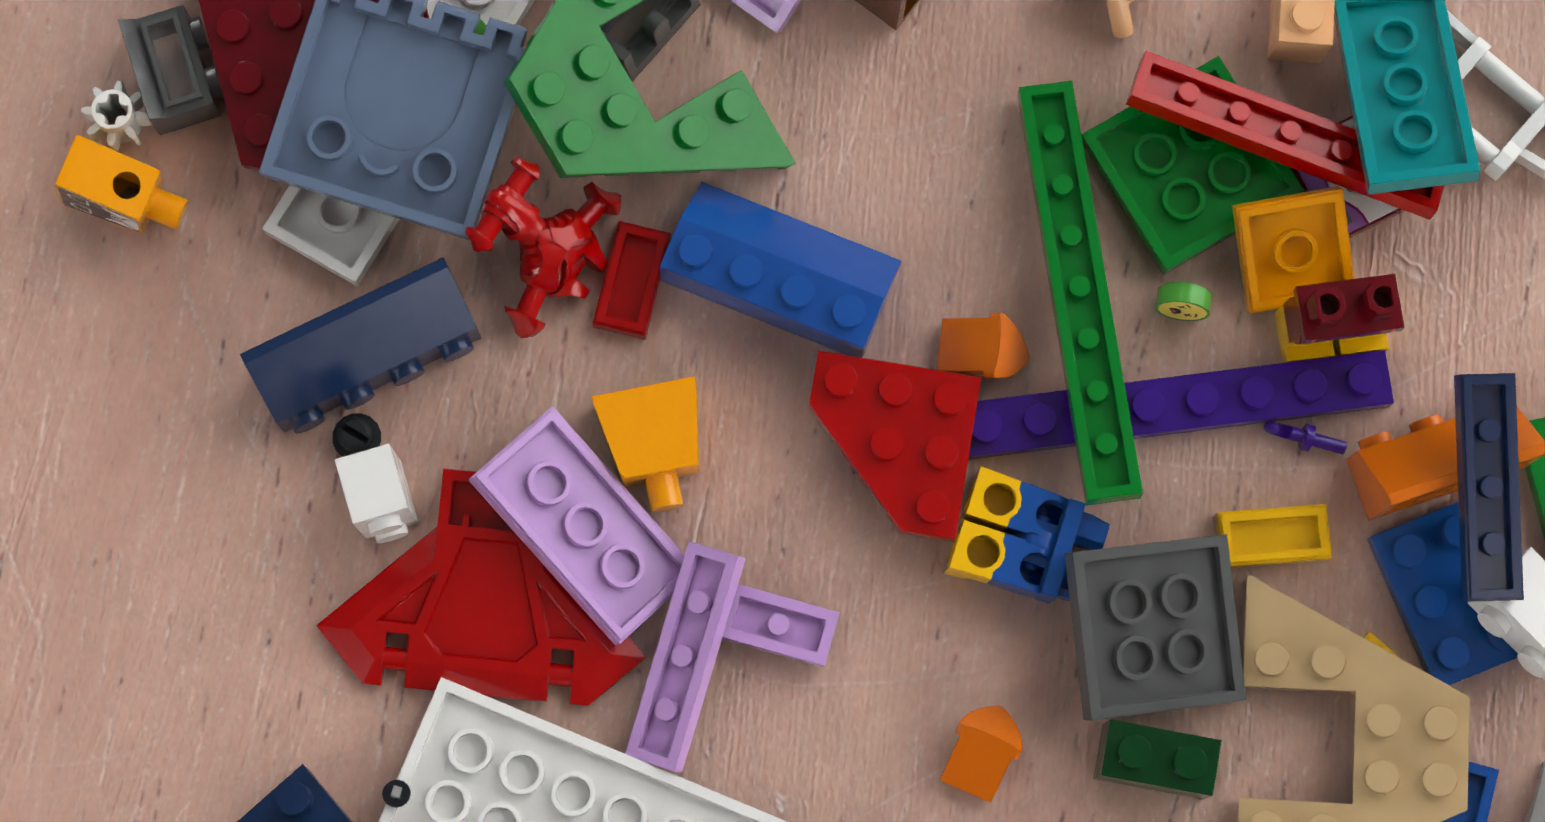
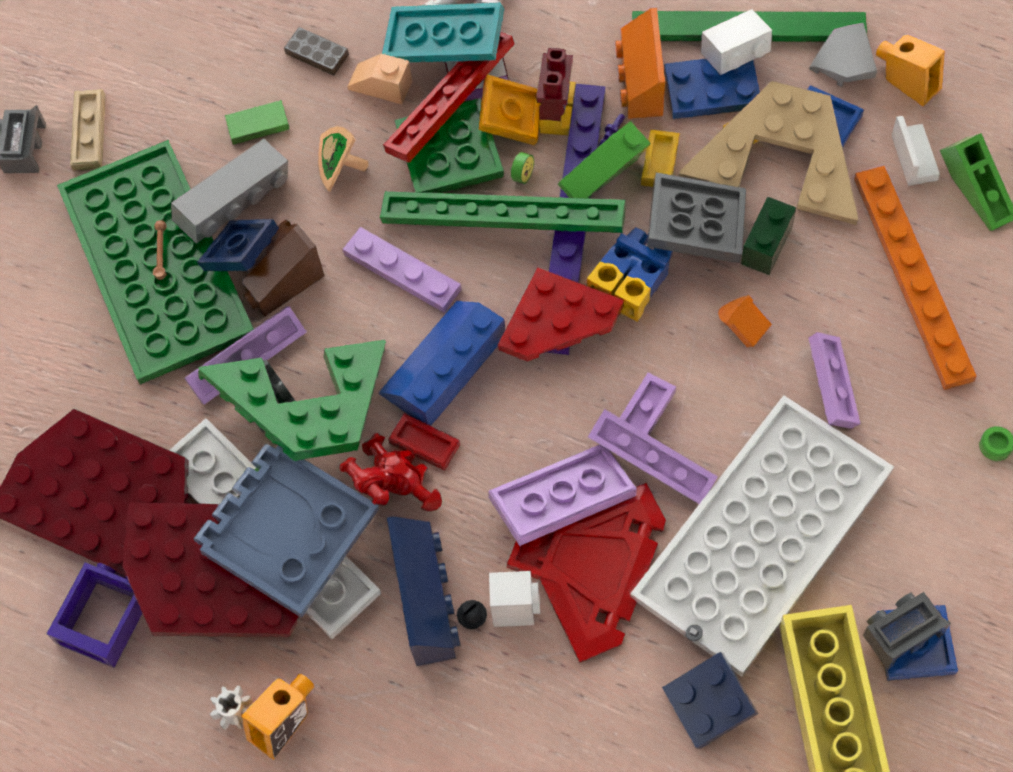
camera: 65 degrees left, 15 degrees down
dark grey window [118,5,223,135] -> none
light orange torso [592,376,699,512] -> none
orange tile [937,313,1030,378] -> none
dark blue tile [1454,373,1524,602] -> none
none -> lavender plate [343,227,462,313]
none -> bright green slope [558,121,651,198]

